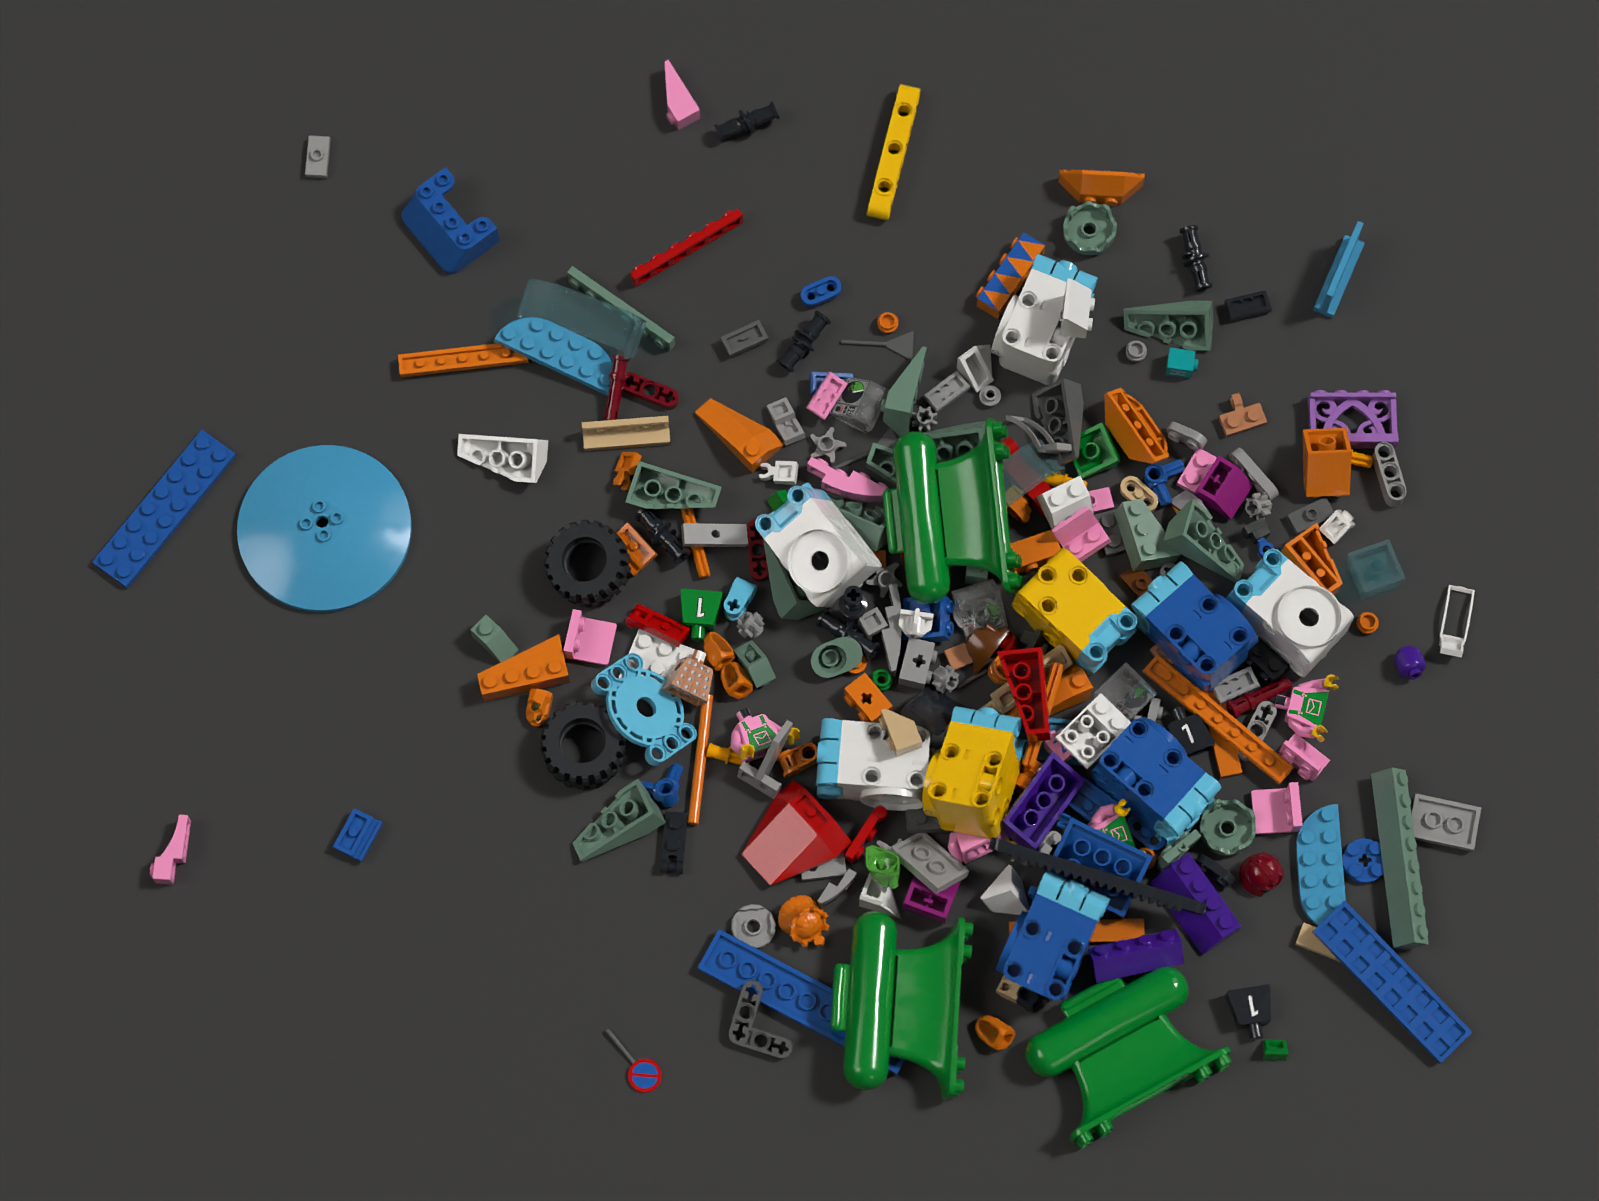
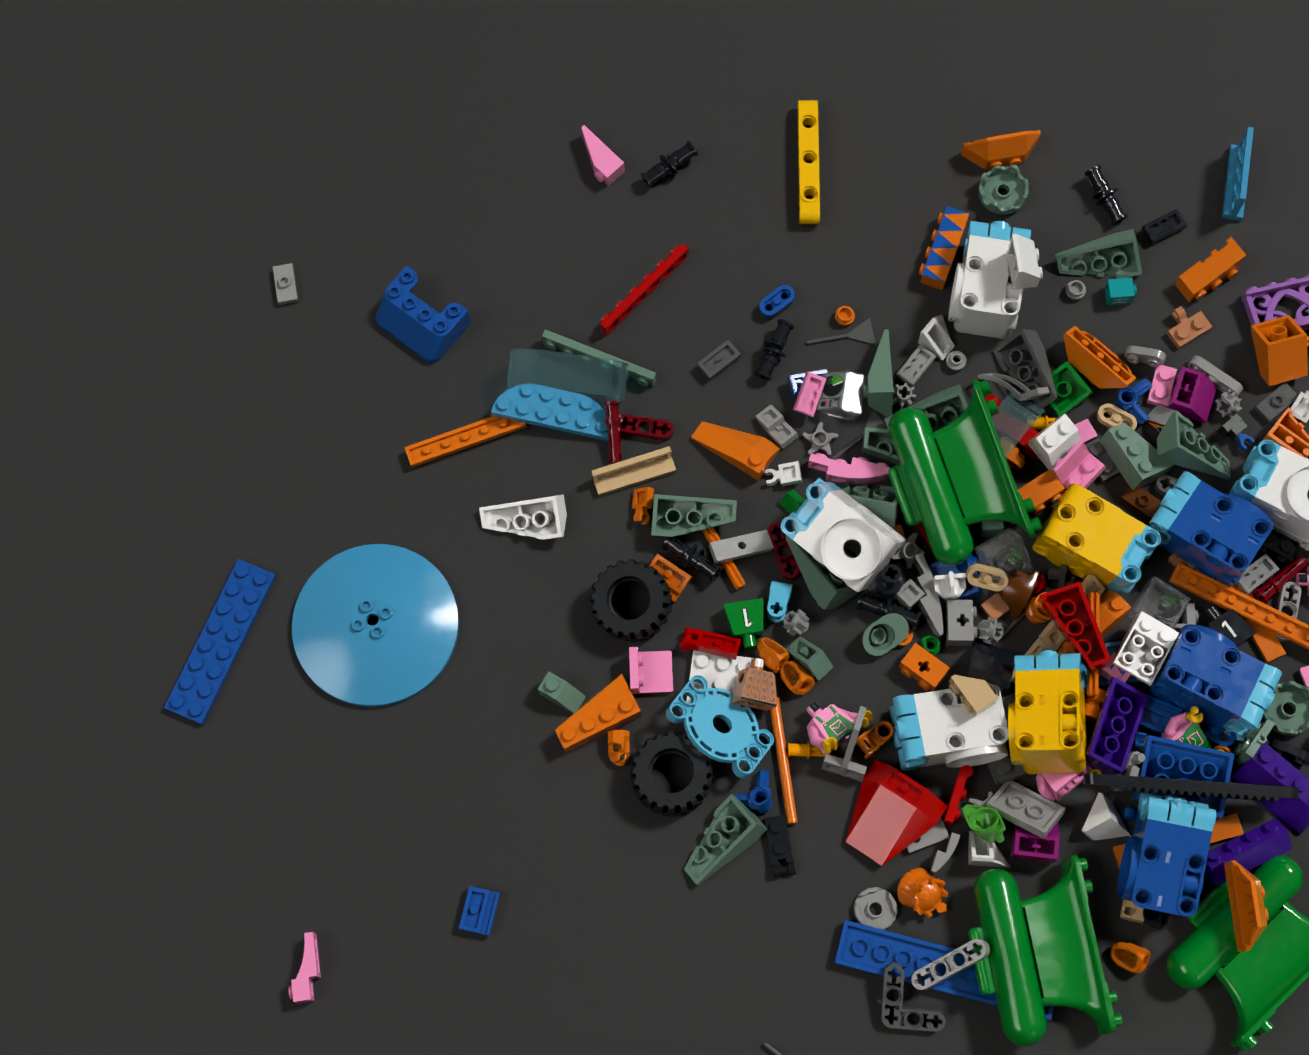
camera: 10 degrees left, 0 degrees up
none -> light grey beam [911,939,990,990]
none -> tan plate [966,564,1008,591]
none -> orange wedge [1175,237,1246,303]
none -> orange wedge [1224,860,1269,952]

